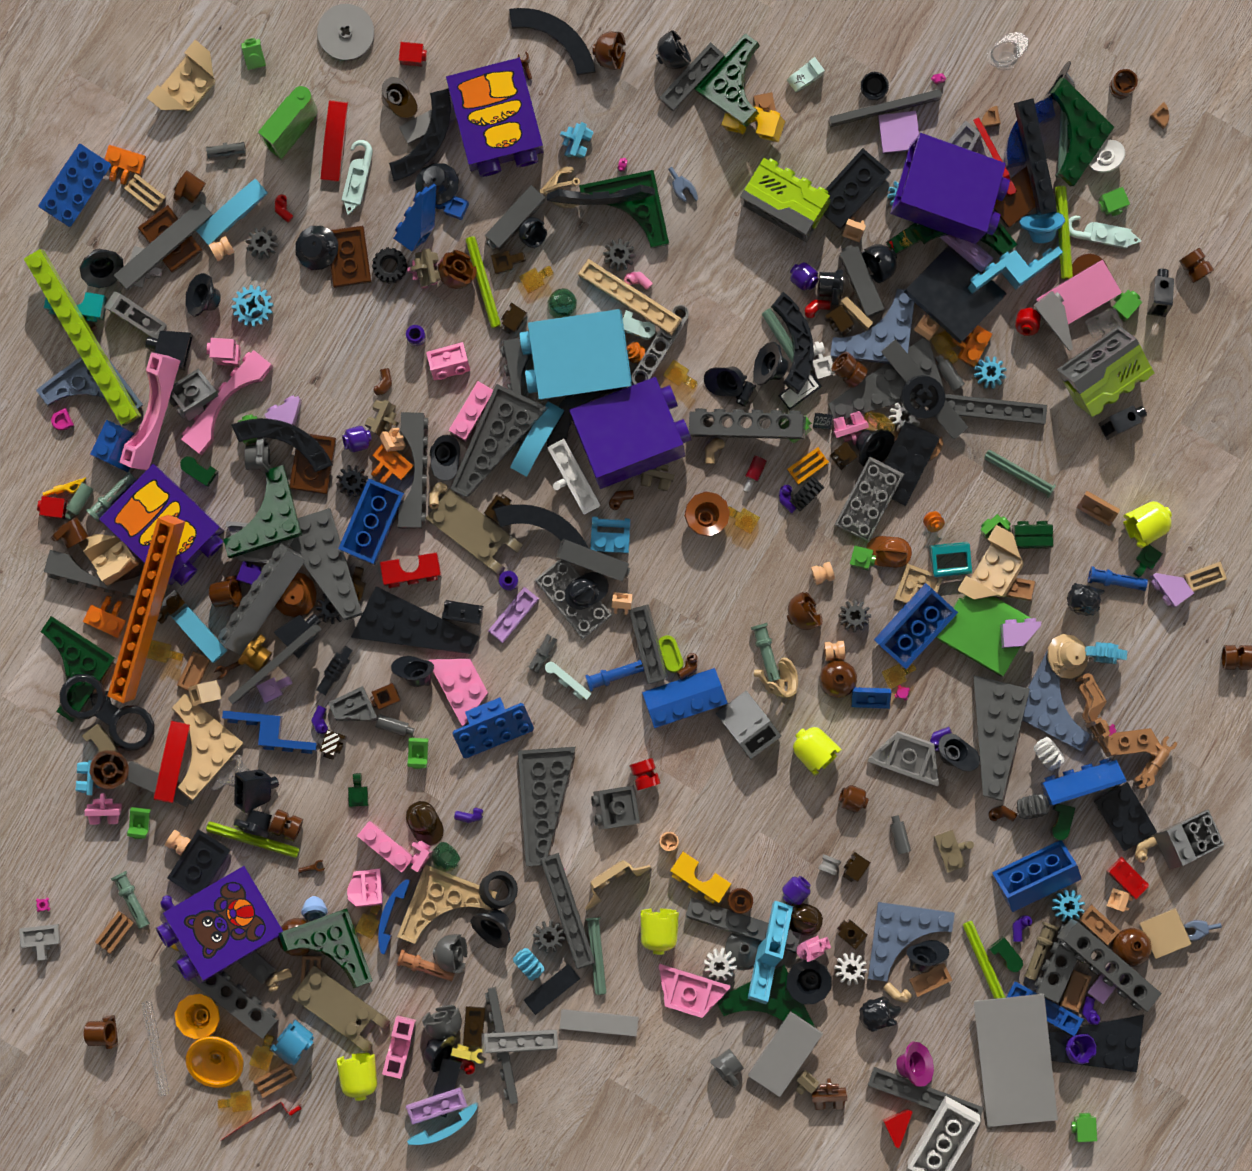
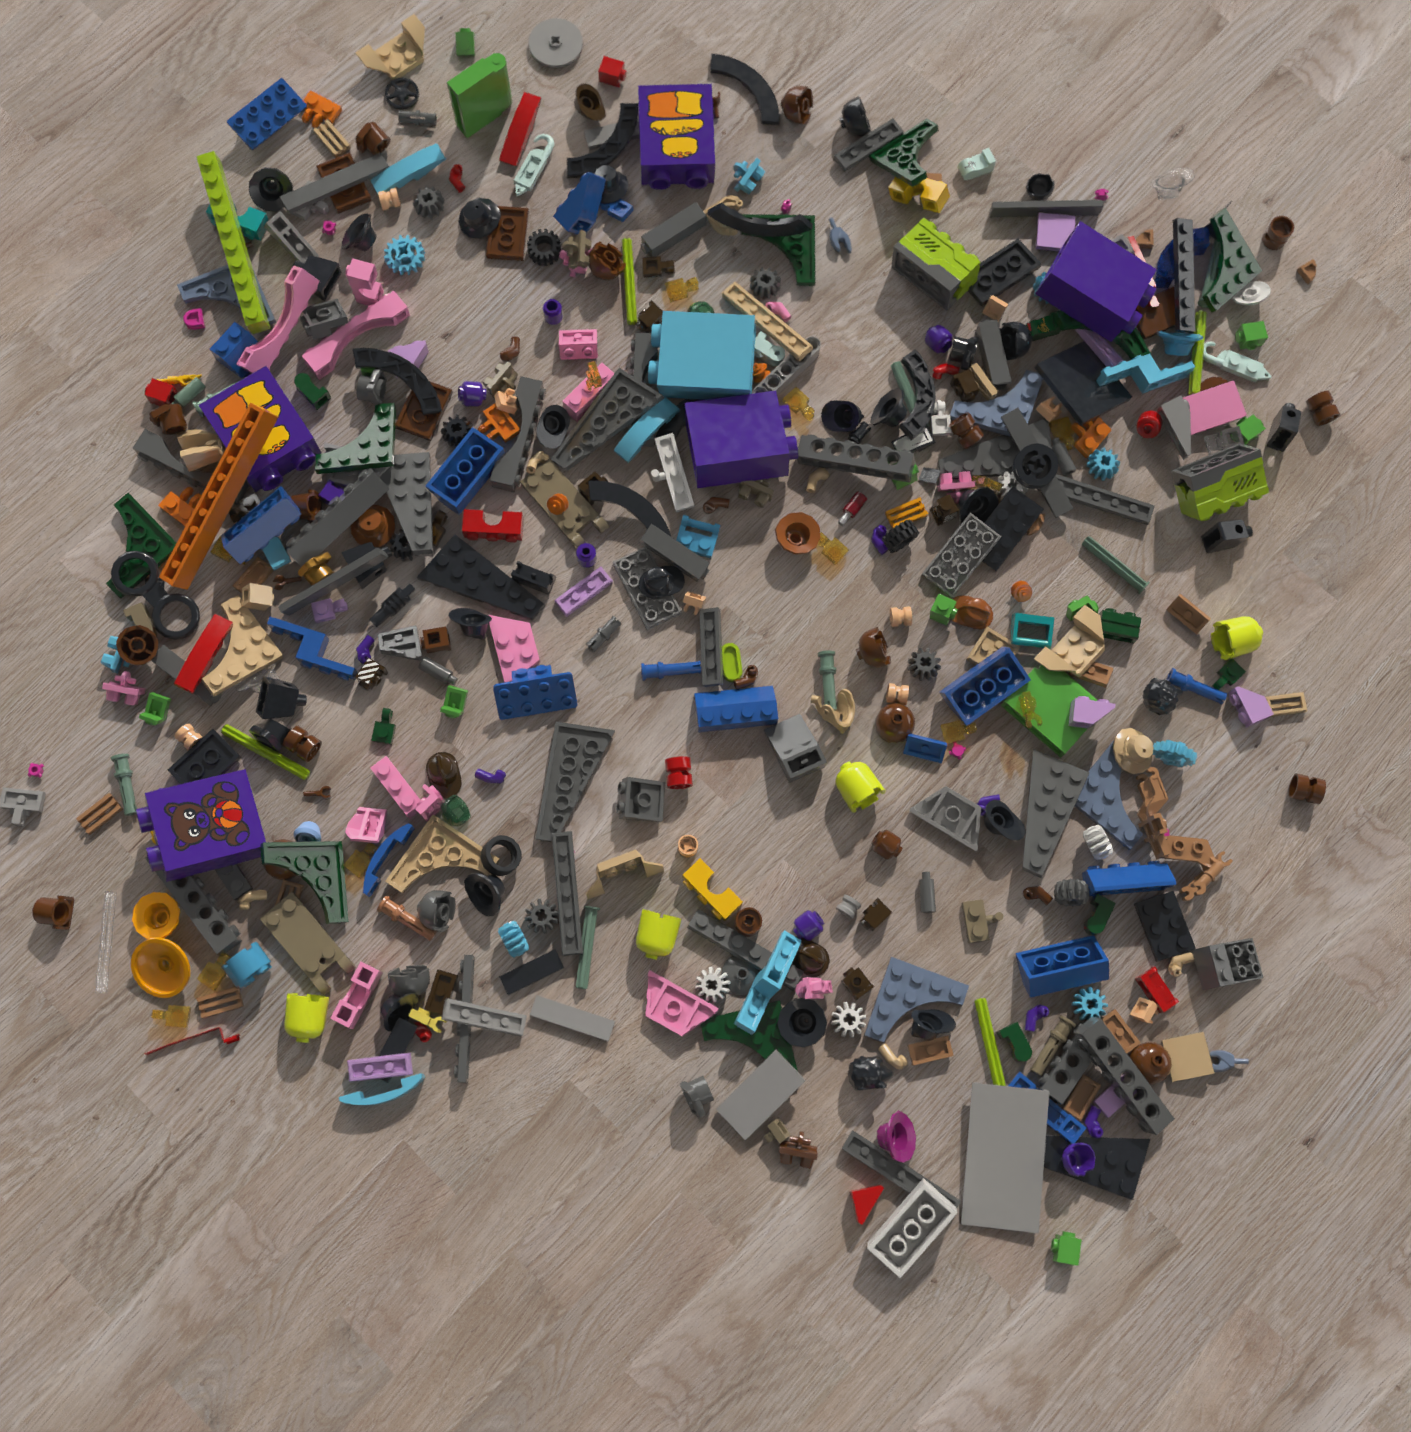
camera: 10 degrees right, 10 degrees down
black hair [519,217,547,249] -> none
light aqua plate [545,662,591,700] -> none
none -> blue slope [221,486,301,564]
none -> dark pink piece [322,221,337,235]
none -> black wheel [385,78,419,110]
none -> orange wheel [547,493,569,515]
none -> clear yellow plate [585,361,602,391]
none -> clear yellow plate [1018,691,1042,728]

